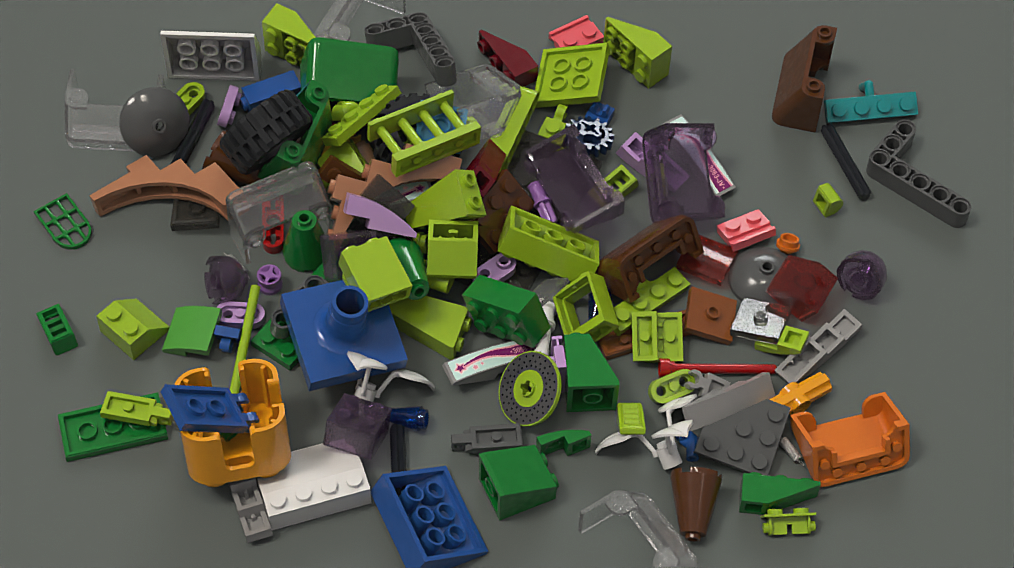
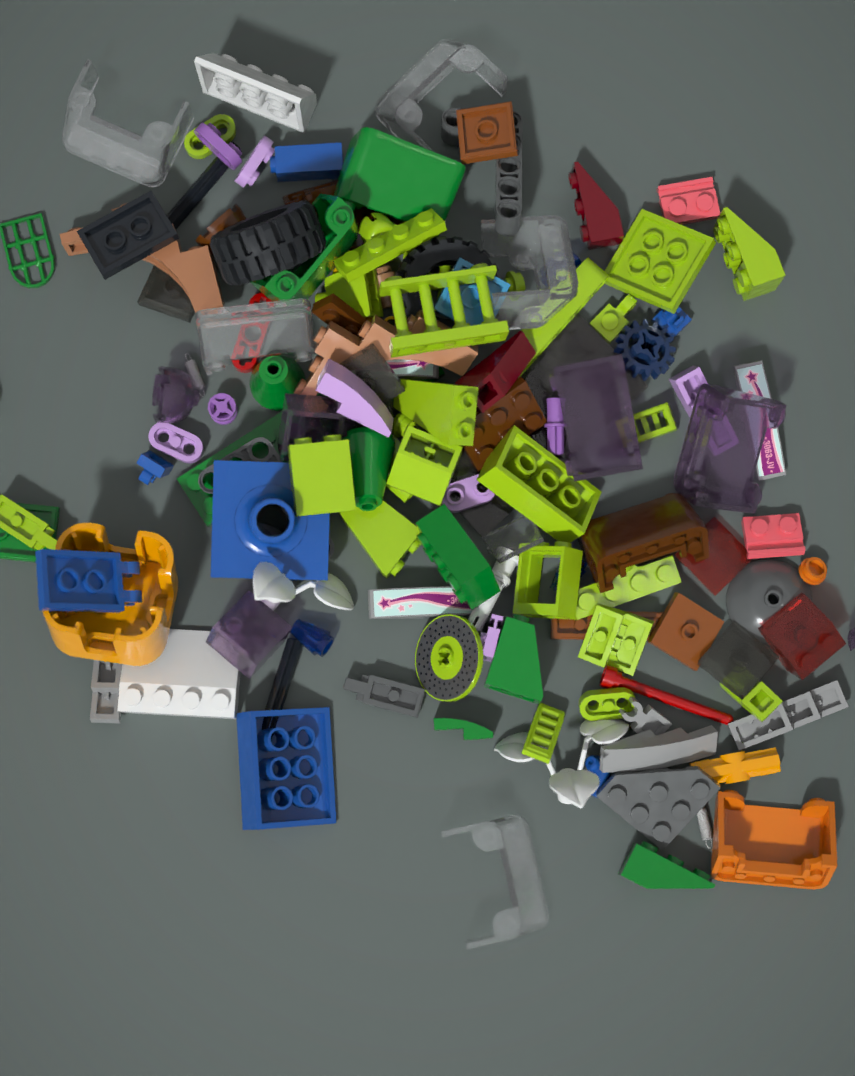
camera: 20 degrees right, 25 degrees up
lime slope [96,298,169,360] -> none
dark grey dish [119,87,190,157] -> none
bright green slope [162,306,222,356] -> none
lime bar [230,285,261,394] -> none
lime slope [262,3,316,66] -> none
green slope [479,445,559,521] -> none
reddish brown cone [670,467,722,542] -> none
lime hinge [760,508,816,536] -> none
none -> black plate [77,191,180,280]
none -> medium lavender plate [194,123,242,170]
none -> dark orange plate [456,101,518,164]

